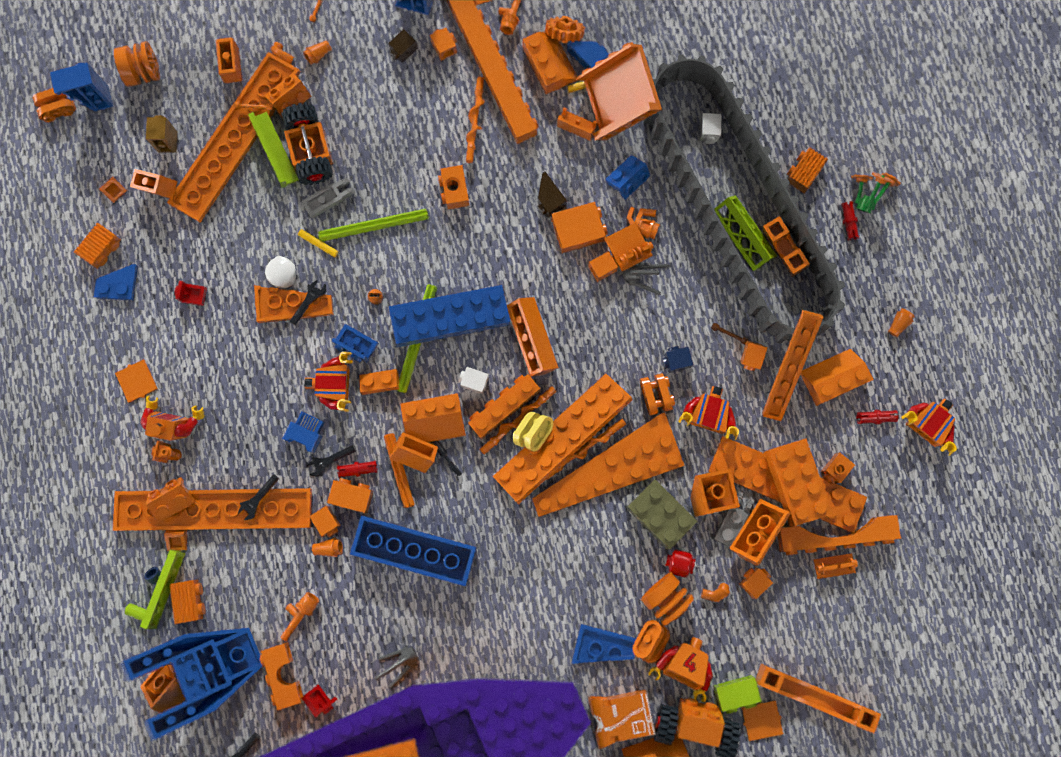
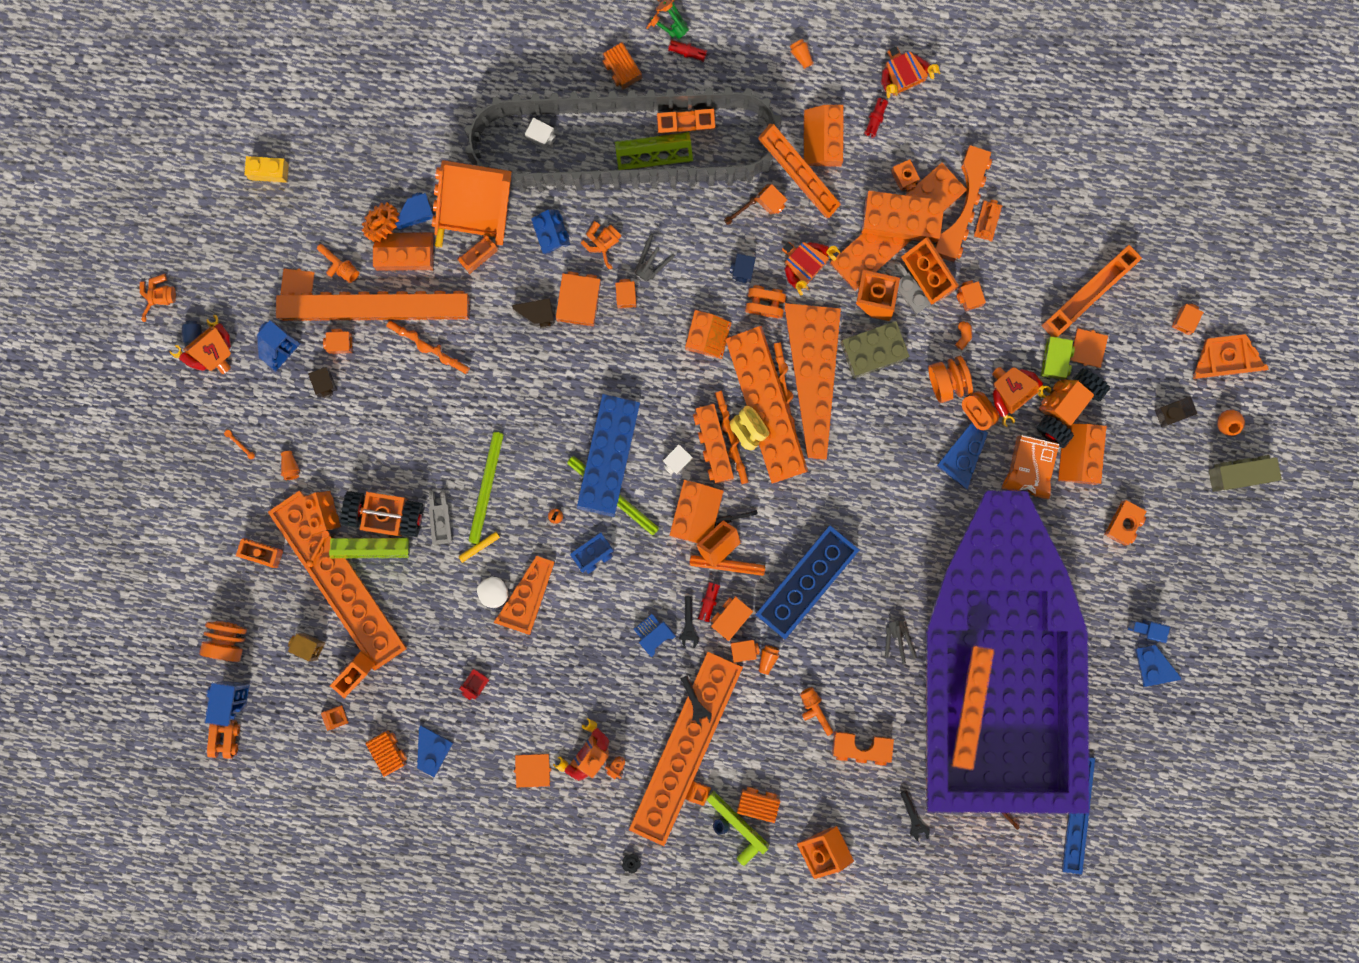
camera: 60 degrees left, 5 degrees up
blue wedge [121,628,262,741] -> none
orange bracket [146,477,195,523] -> none
orange arm [271,42,294,64] -> none
black piece [289,280,326,326] -> none
red bracket [301,684,338,717] -> none
torso [304,352,353,412] -> none
orange plate [359,369,399,395] -> none
orange brick [438,165,470,209] -> none
orange brick [507,297,559,377] -> none
orange hinge [604,223,654,272] -> none
red head [665,549,696,578] -> none
none -> black plate [622,854,641,874]
none -> orange slope [685,310,732,359]

